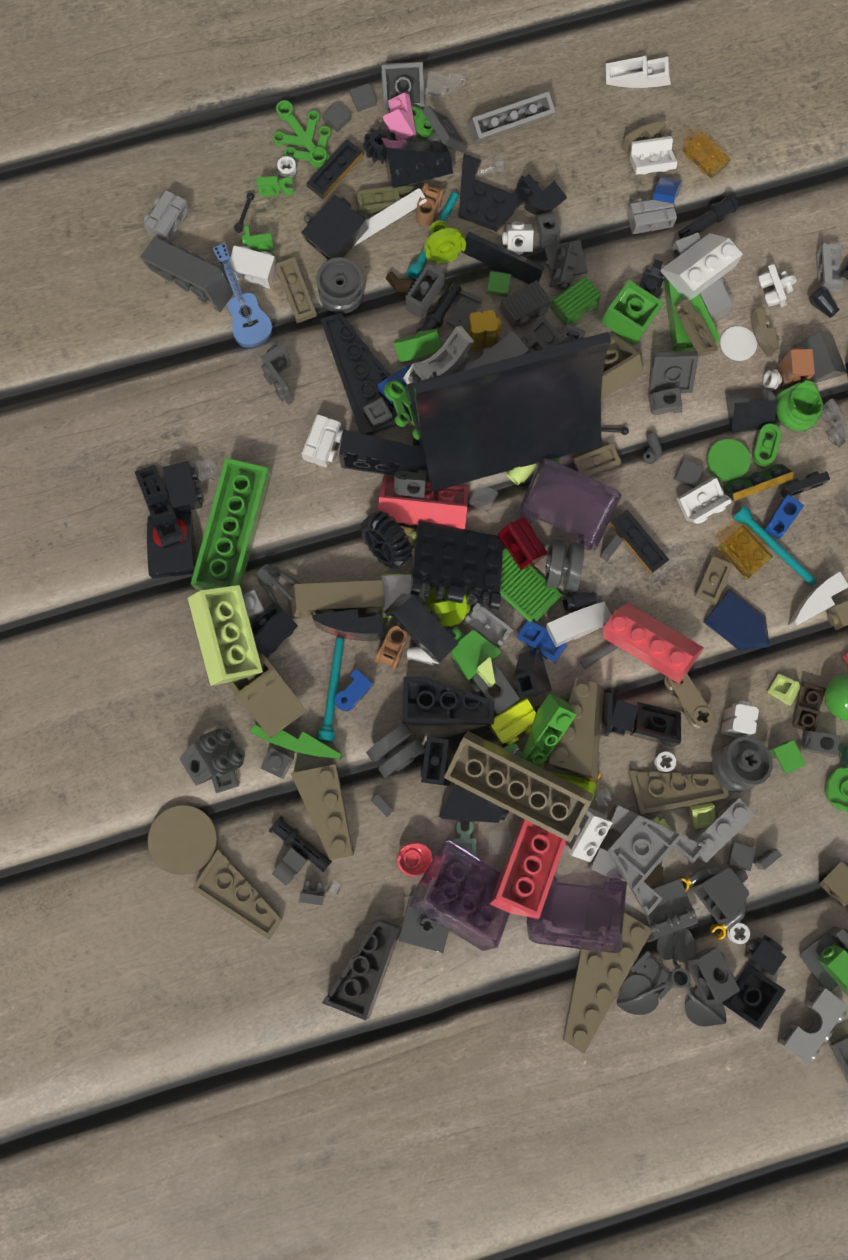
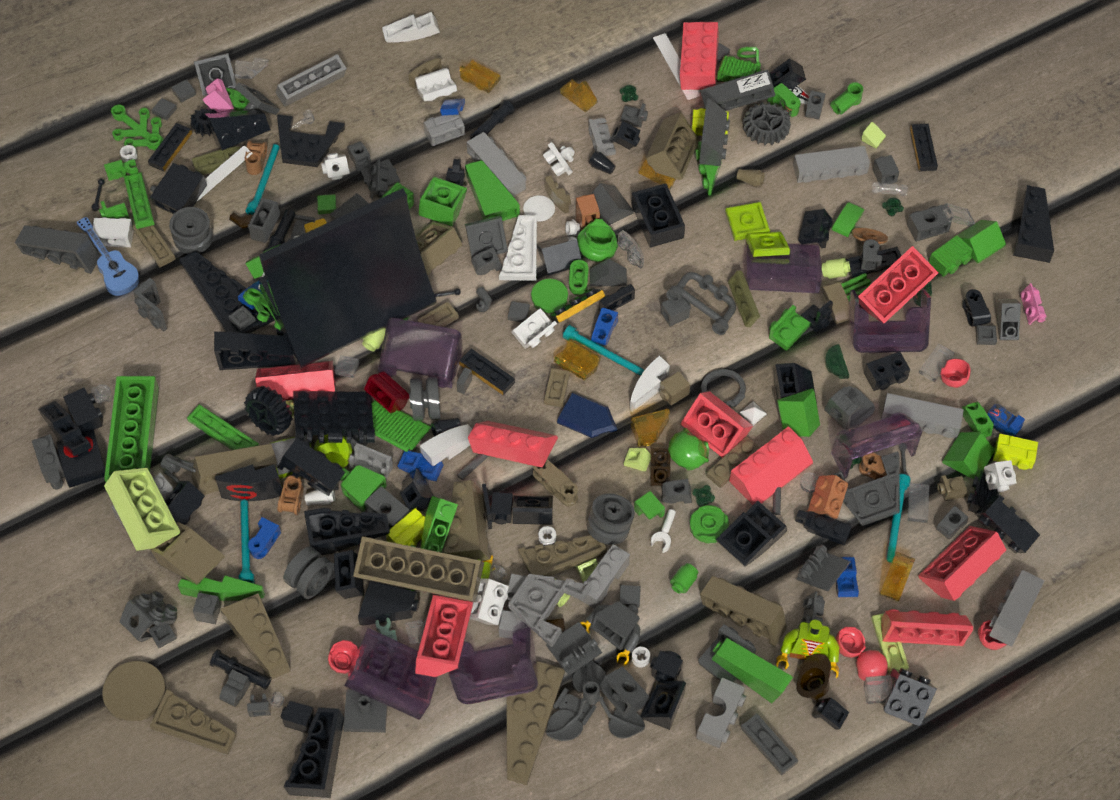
camera: 10 degrees left, 20 degrees down
light grey brick [144,190,190,242] -> none
white brick [301,414,343,468] -> none
dark grey tile [371,794,394,817] -> none
dark grey leg [394,470,427,498] -> none
lime tile [424,221,466,264] -> none
black tile [462,232,545,284] -> none
yellowish green slope [476,657,495,687] -> none
black brick [517,174,567,215] -> none
white slope [661,233,743,301] -> none
dark tan hinge [674,299,718,357] -> none
white brick [721,701,759,738] -> none
dark grey tile [754,848,782,870] -> none
none -> dark grey brick [31,434,65,490]
none -> bright green tile [124,173,155,229]
none -> bright green tile [187,404,259,450]
none -> black brick [281,700,315,734]
none -> white wing [499,215,537,280]
none -> clear yellow slope [560,79,598,112]
none -> dark grey slope [590,259,627,286]
none -> clear yellow slope [631,409,670,447]
none -> white piece [651,509,676,553]
none -> bright green brick [670,563,698,594]

